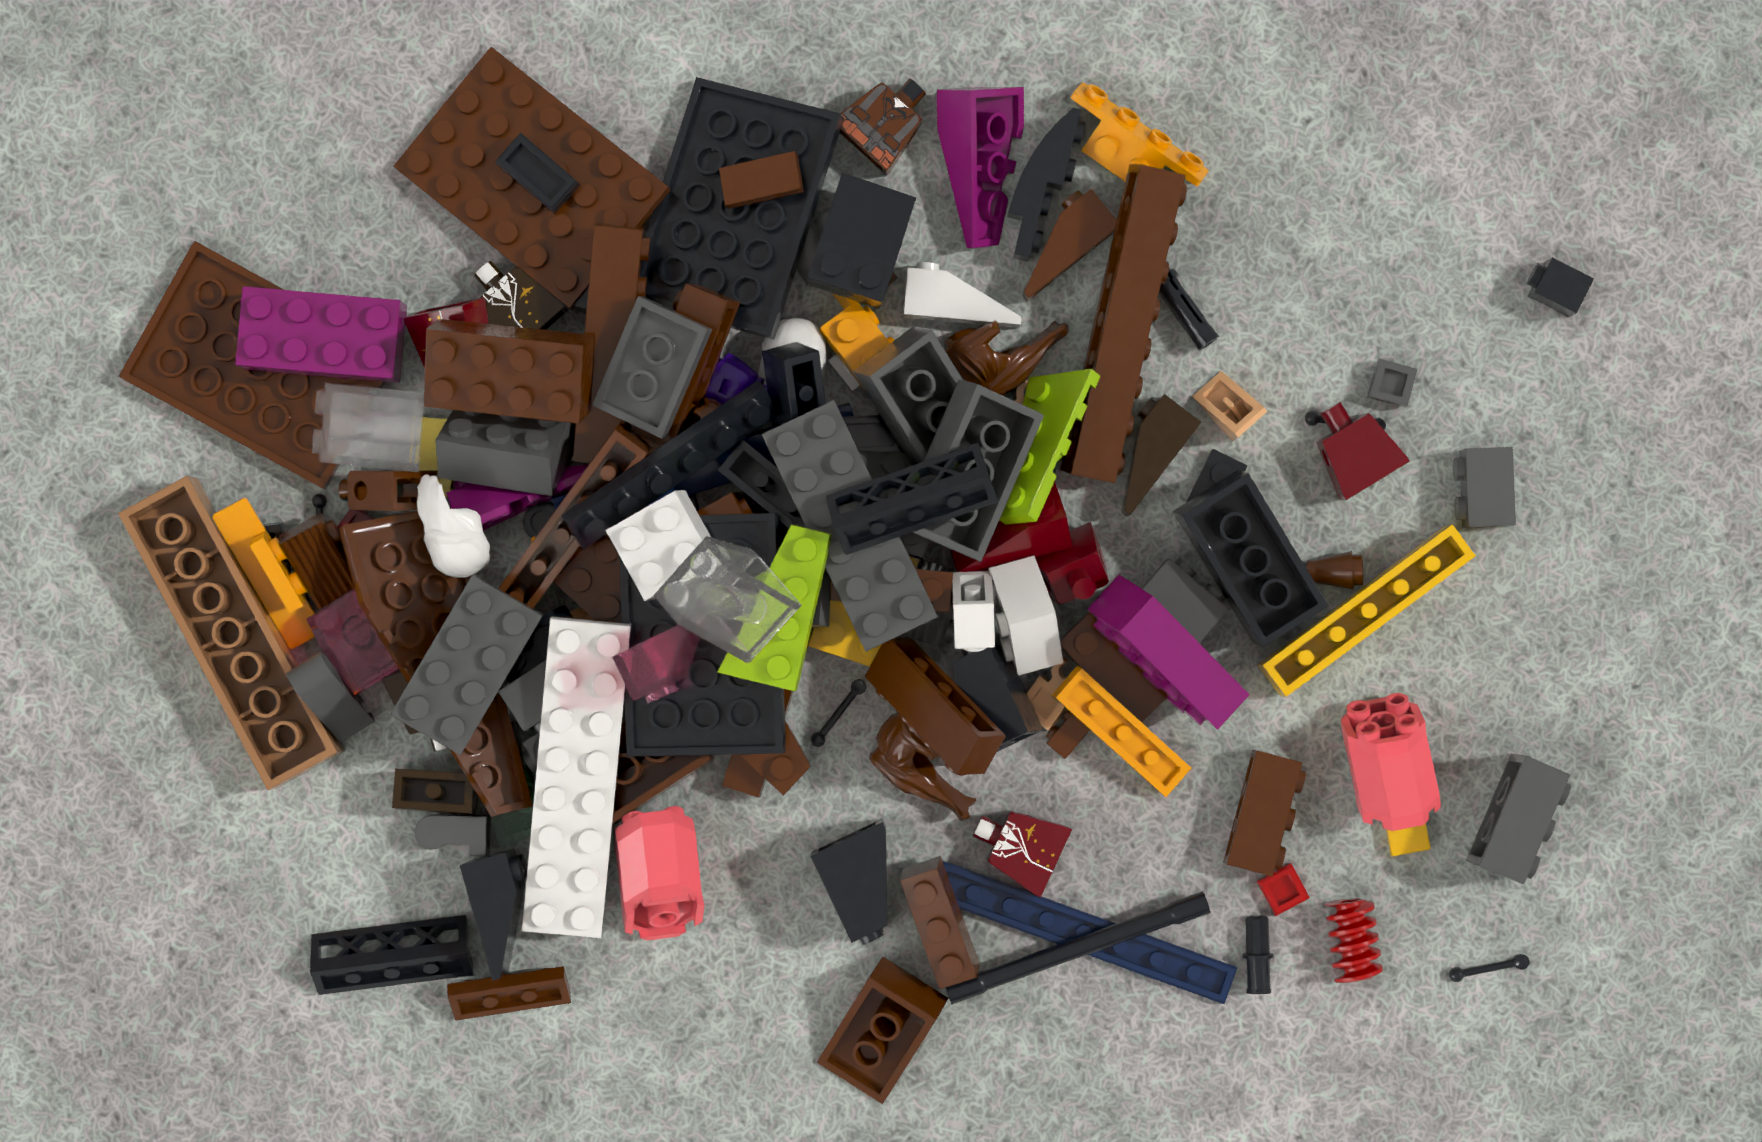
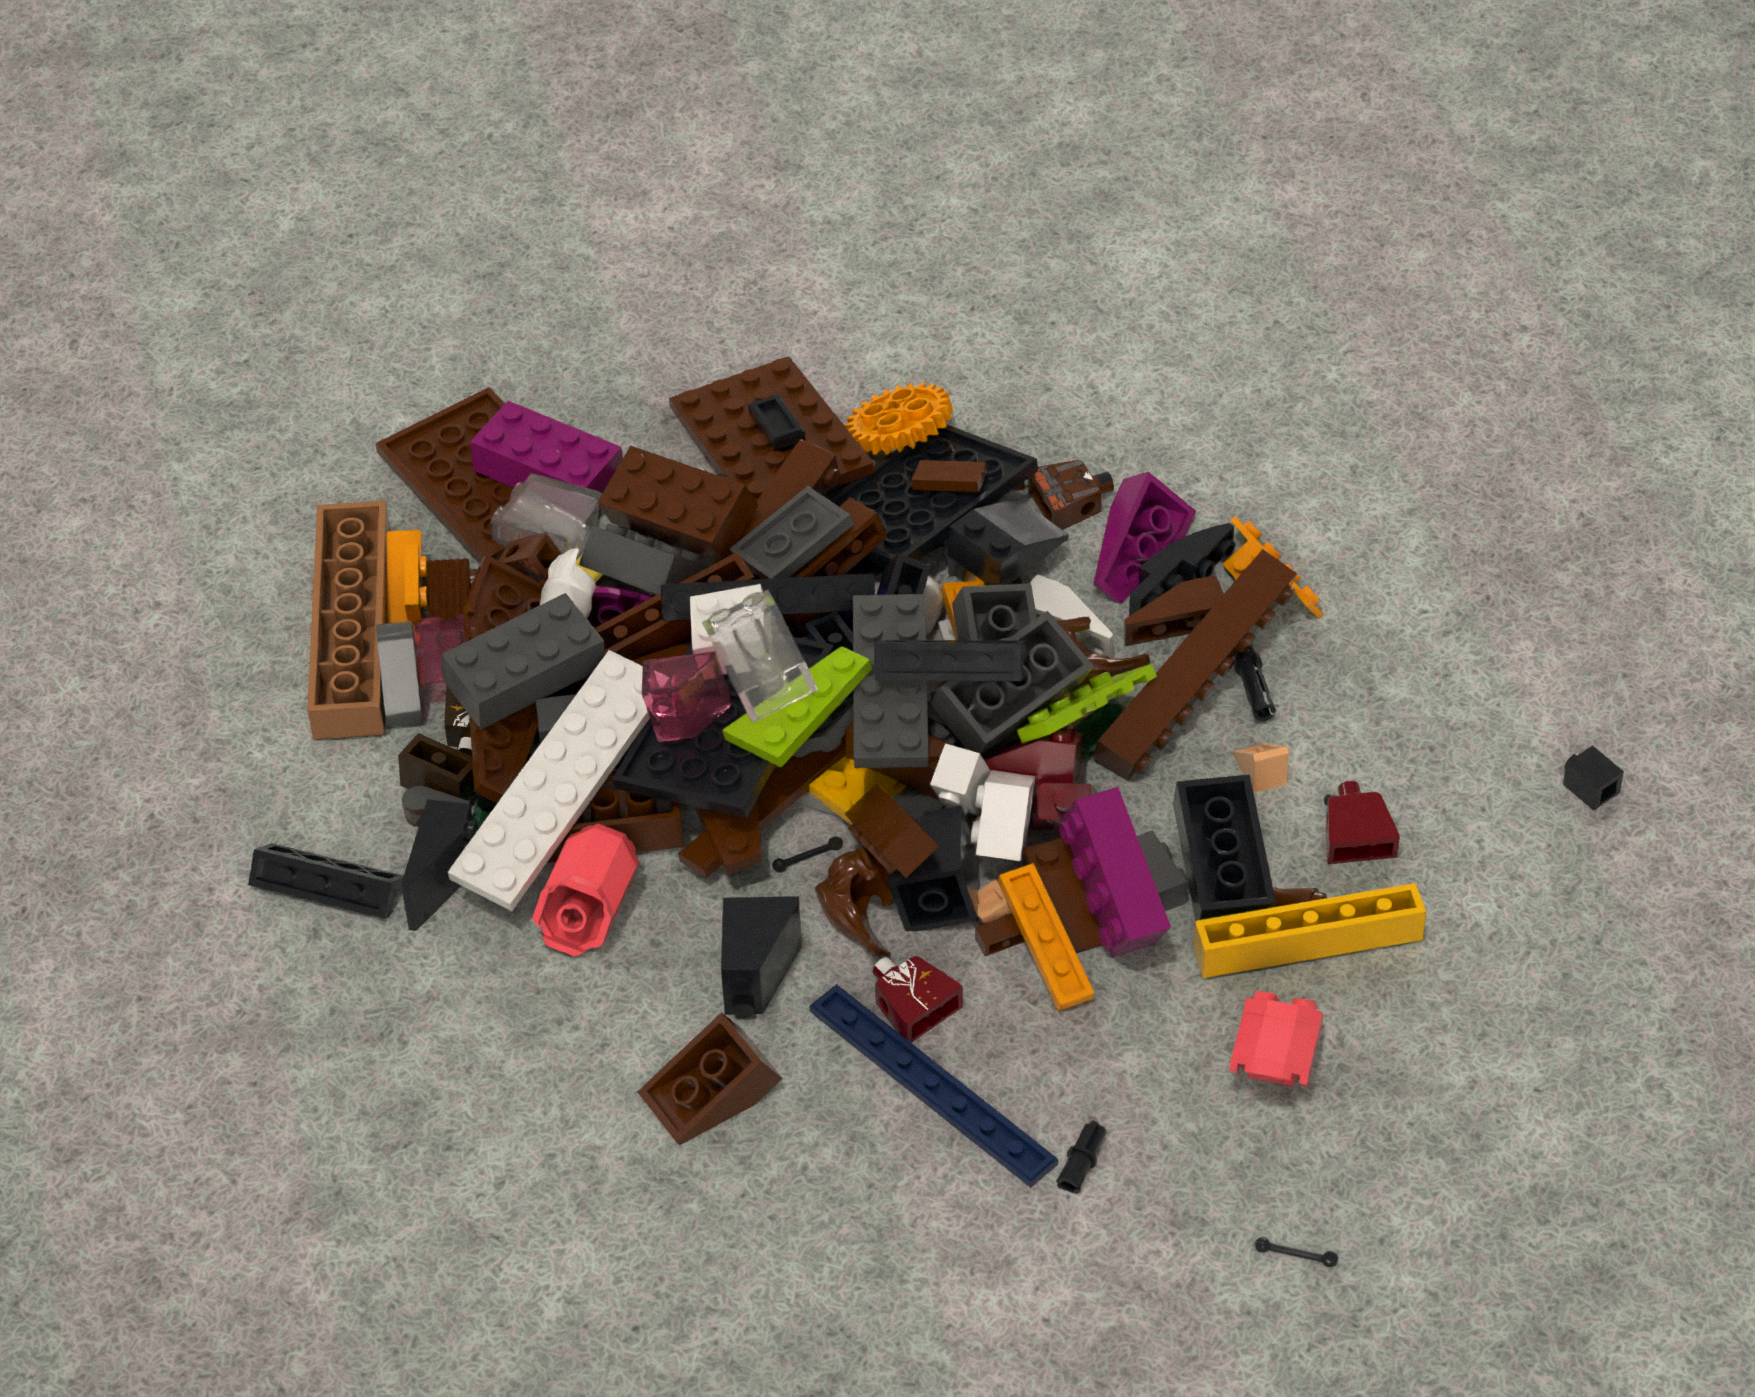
camera: 25 degrees right, 40 degrees down
reddish brown plate [447,966,571,1021] -> none
reddish brown brick [900,856,980,989] -> none
black piece [945,891,1211,1005] -> none
dark brown slope [1121,394,1201,517] -> none
reddish brown brick [1223,749,1306,877] -> none
red tile [1256,863,1310,916] -> none
red piece [1324,898,1383,983] -> none
dark grey plate [1367,359,1417,408] -> none
yellow tile [1386,823,1431,857] -> none
dark grey brick [1453,447,1516,528] -> none
dark grey brick [1466,753,1571,884] -> none
none -> light orange gear [845,382,954,455]

